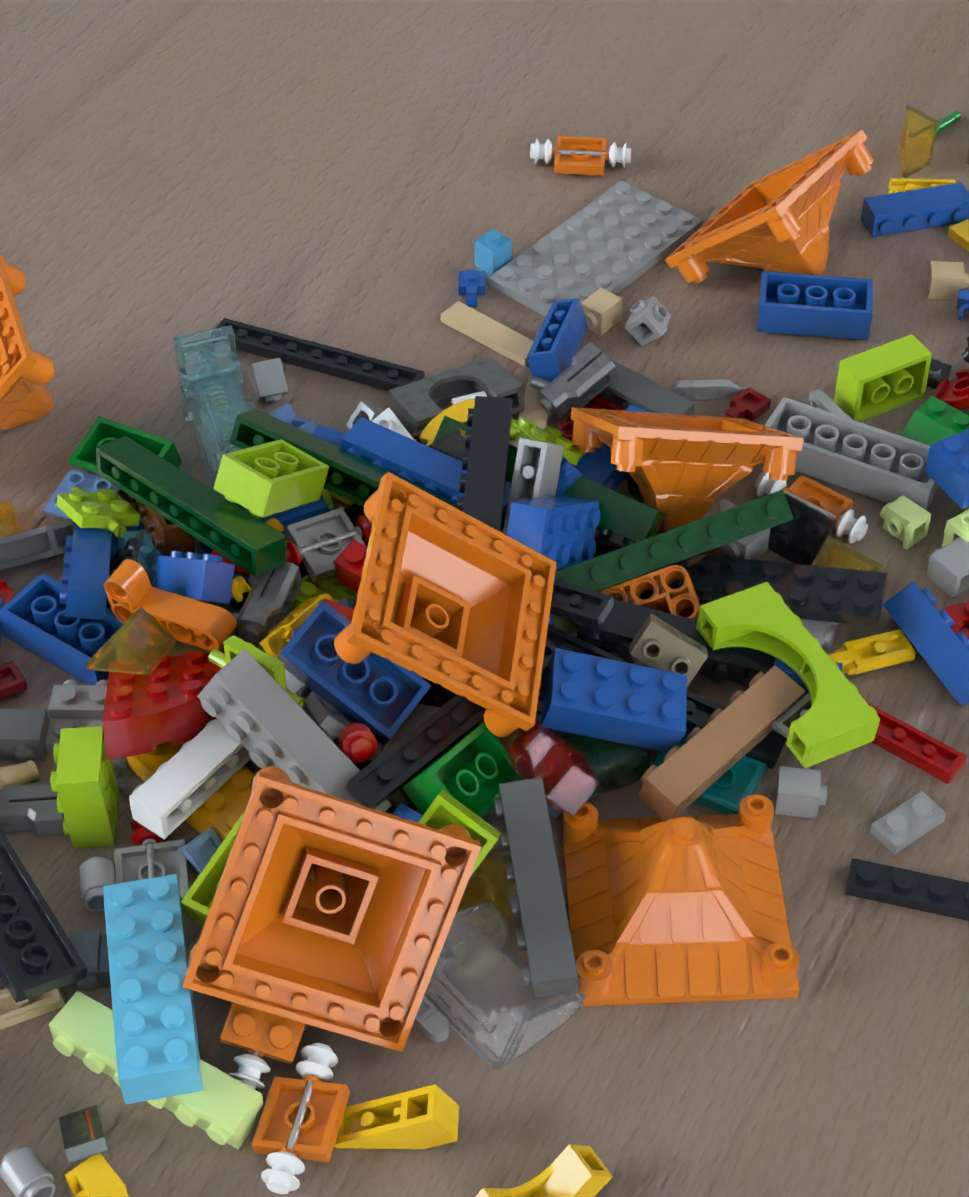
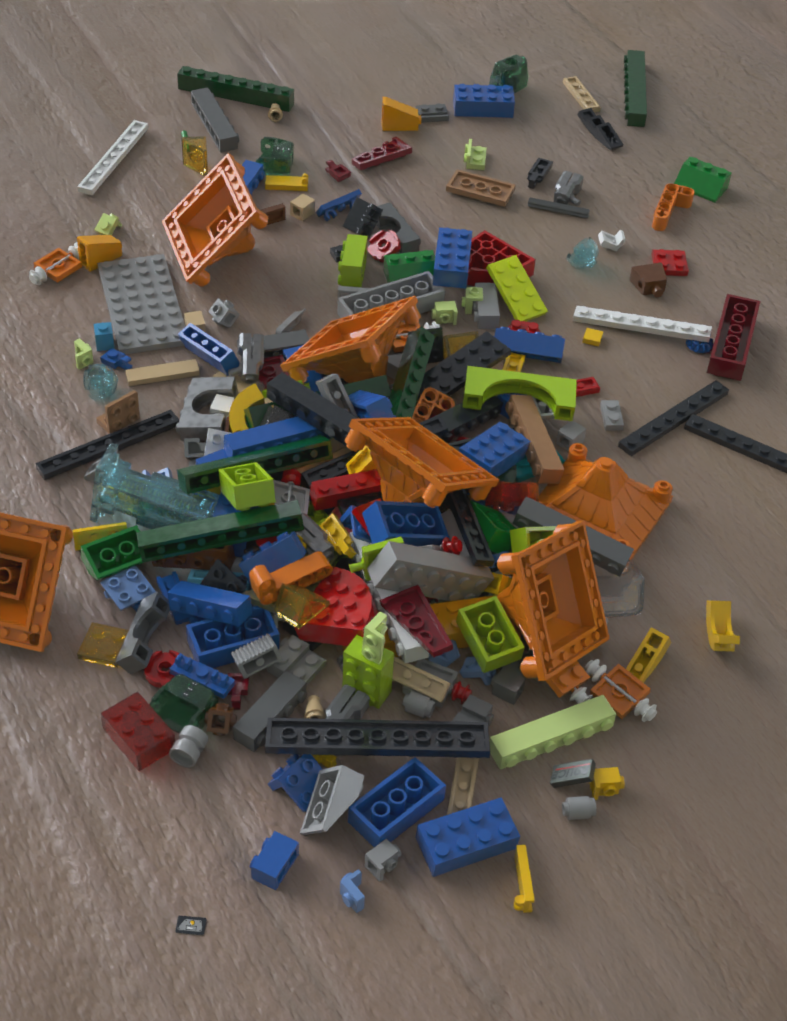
camera: 60 degrees left, 0 degrees up
lime plate [56,486,140,537] -> none
medium azure brick [103,874,204,1105] -> none
dark tan brick [629,613,708,687] -> none
dark red plate [725,387,771,422] -> none
blue brick [757,271,873,340] -> none
none -> yellow hinge [72,522,127,551]
none -> yellowish green bracket [74,338,94,370]
none -> white plate [77,120,148,195]
none -> light orange slope [77,235,122,272]
none -> clear light blue cylinder [83,364,118,400]
none -> yellowish green bracket [94,213,122,235]
none -> medium nougat bracket [96,390,140,434]
none -> light grey brick [231,634,283,679]
none -> reddish brown panel [261,203,286,225]
none -> yellowish green bracket [361,611,387,664]
none -> dark red wing [380,584,453,657]
none -> tan tile [392,657,451,703]

